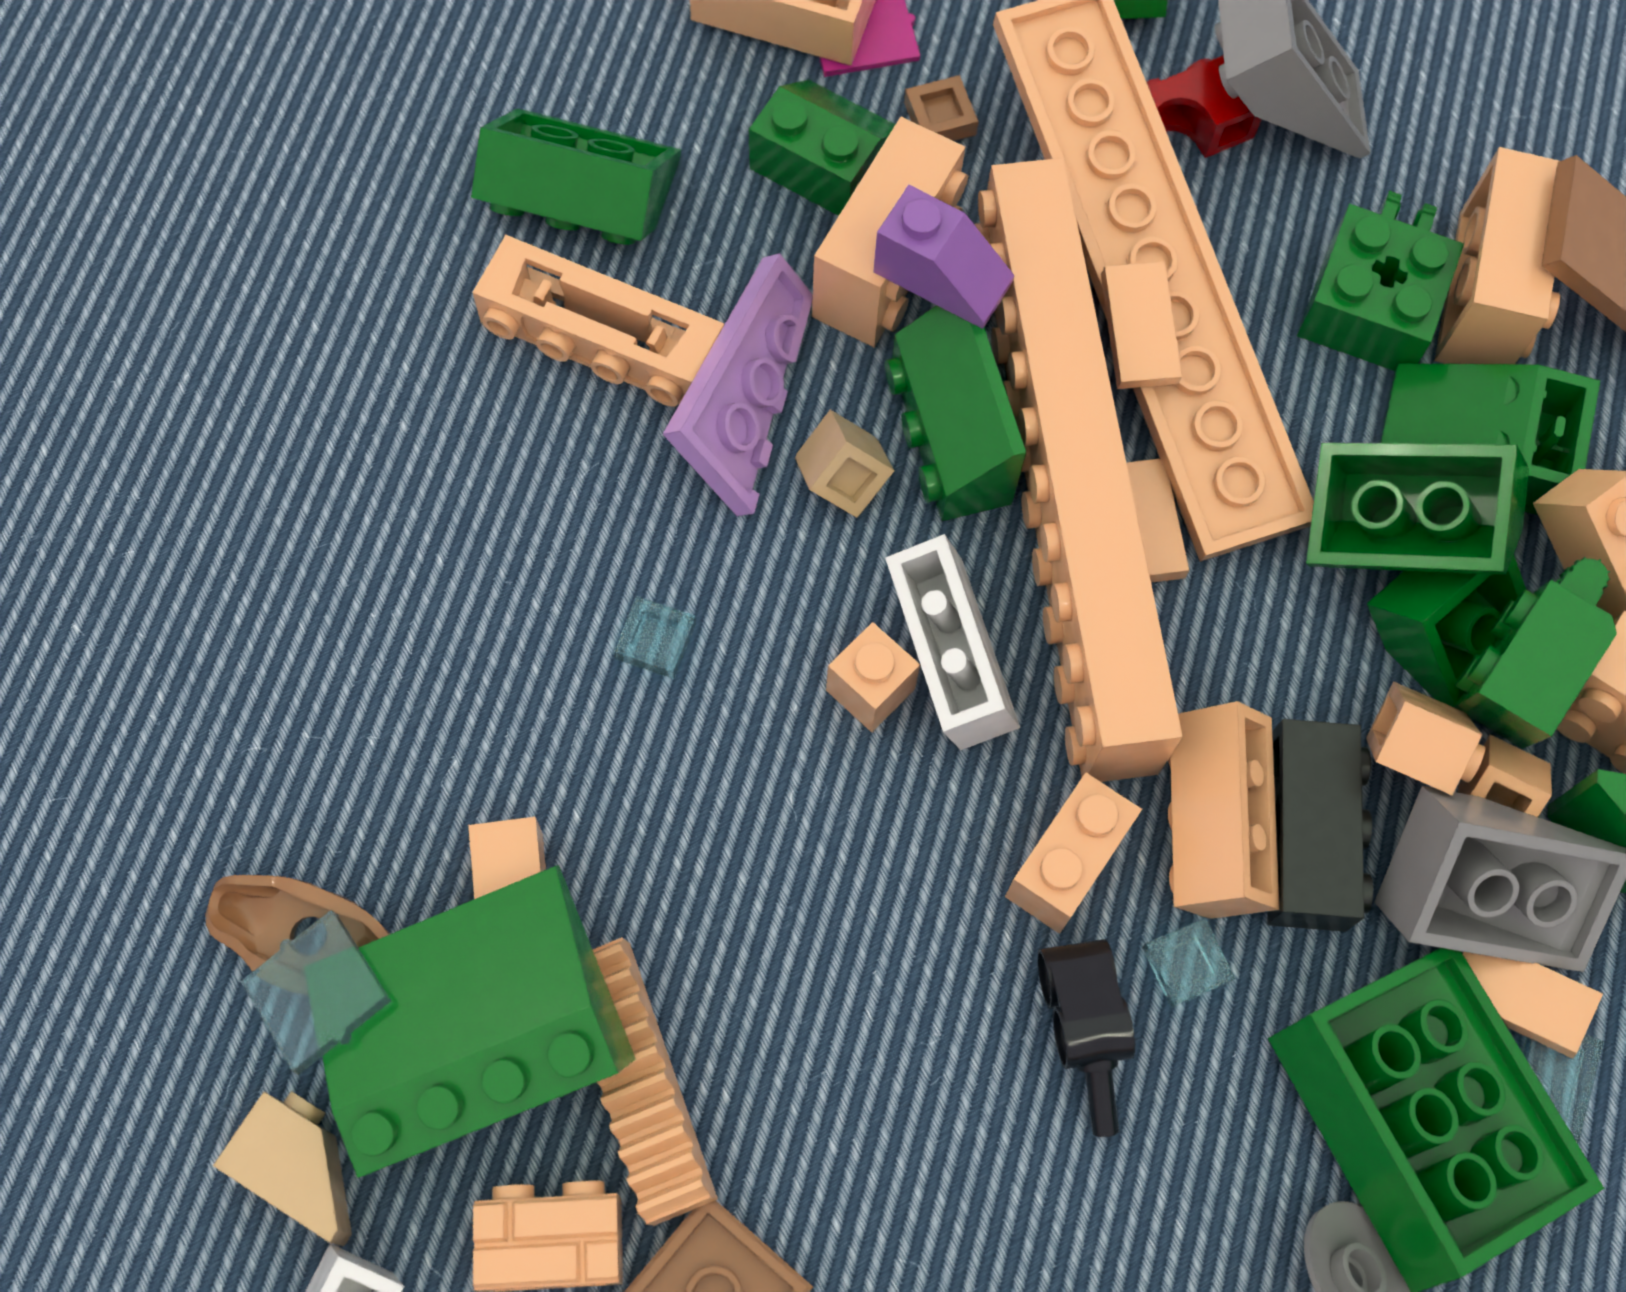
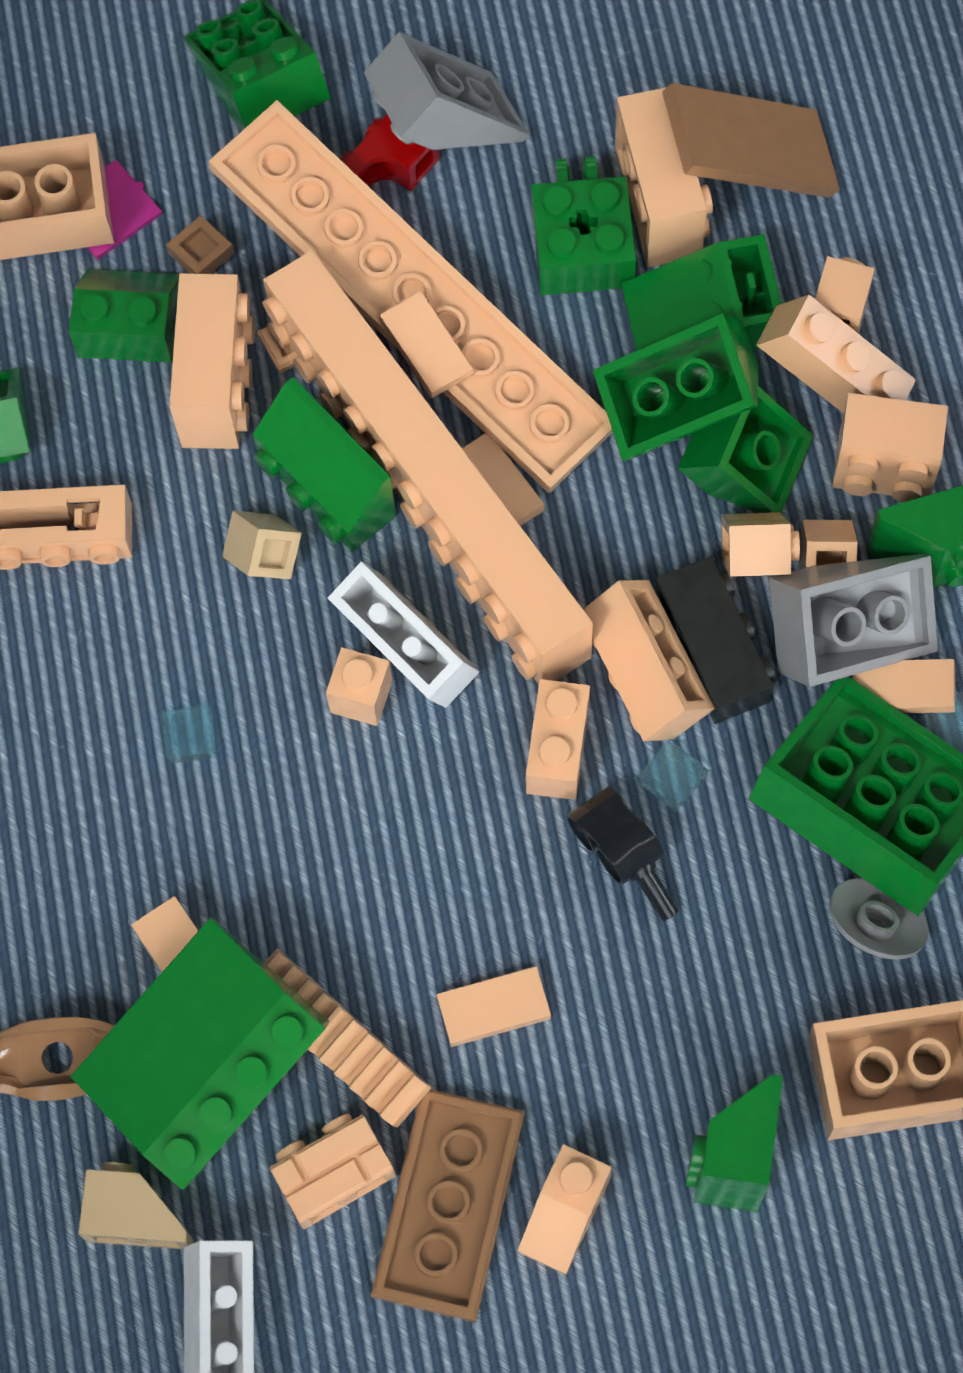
camera: 20 degrees left, 0 degrees up
clear light blue piece [241,910,391,1075] -> none
lavender wing [663,253,813,516] -> none
medium lavender slope [873,185,1014,329] -> none
green hinge [1454,557,1617,749] -> none
none -> light nougat tile [437,966,551,1047]

